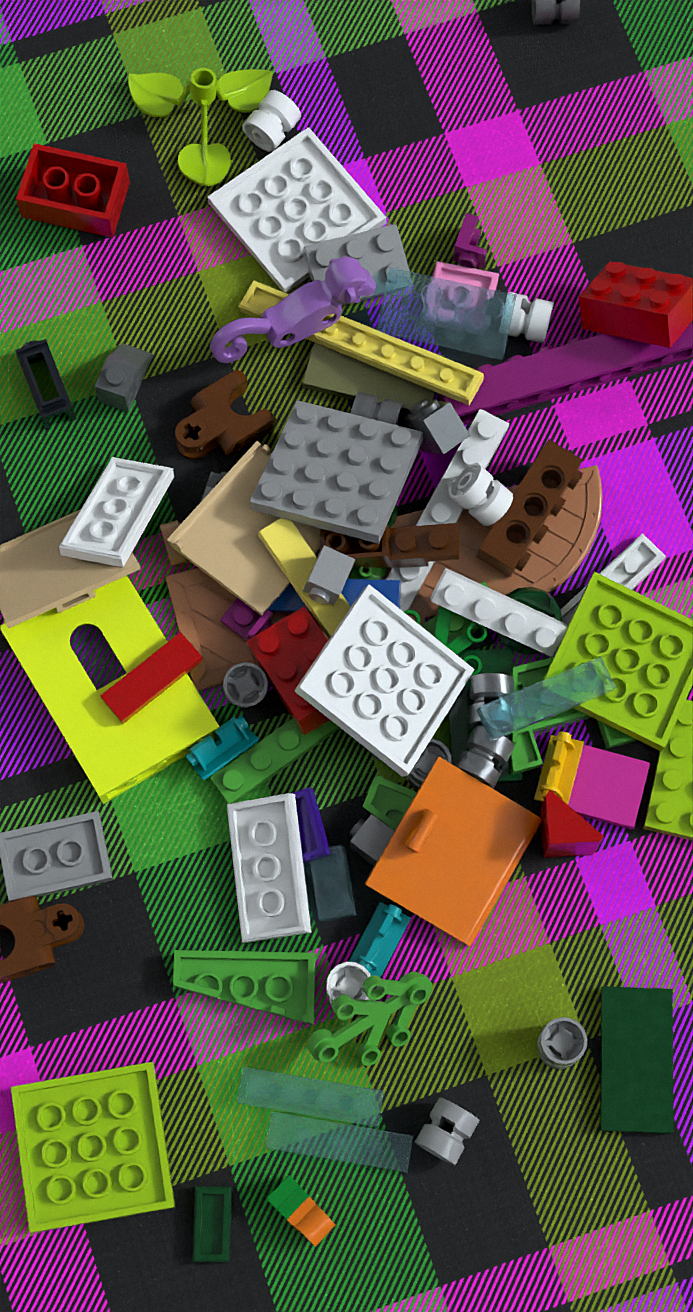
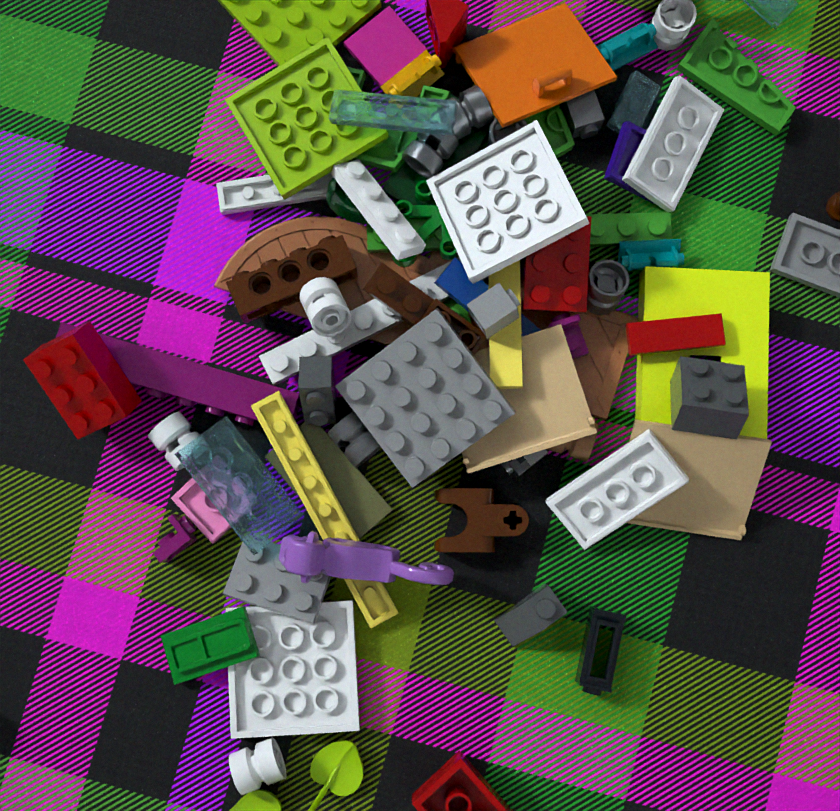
camera: 145 degrees left, 10 degrees up
none -> green piece [161,606,260,685]
none -> dark grey brick [670,356,749,440]

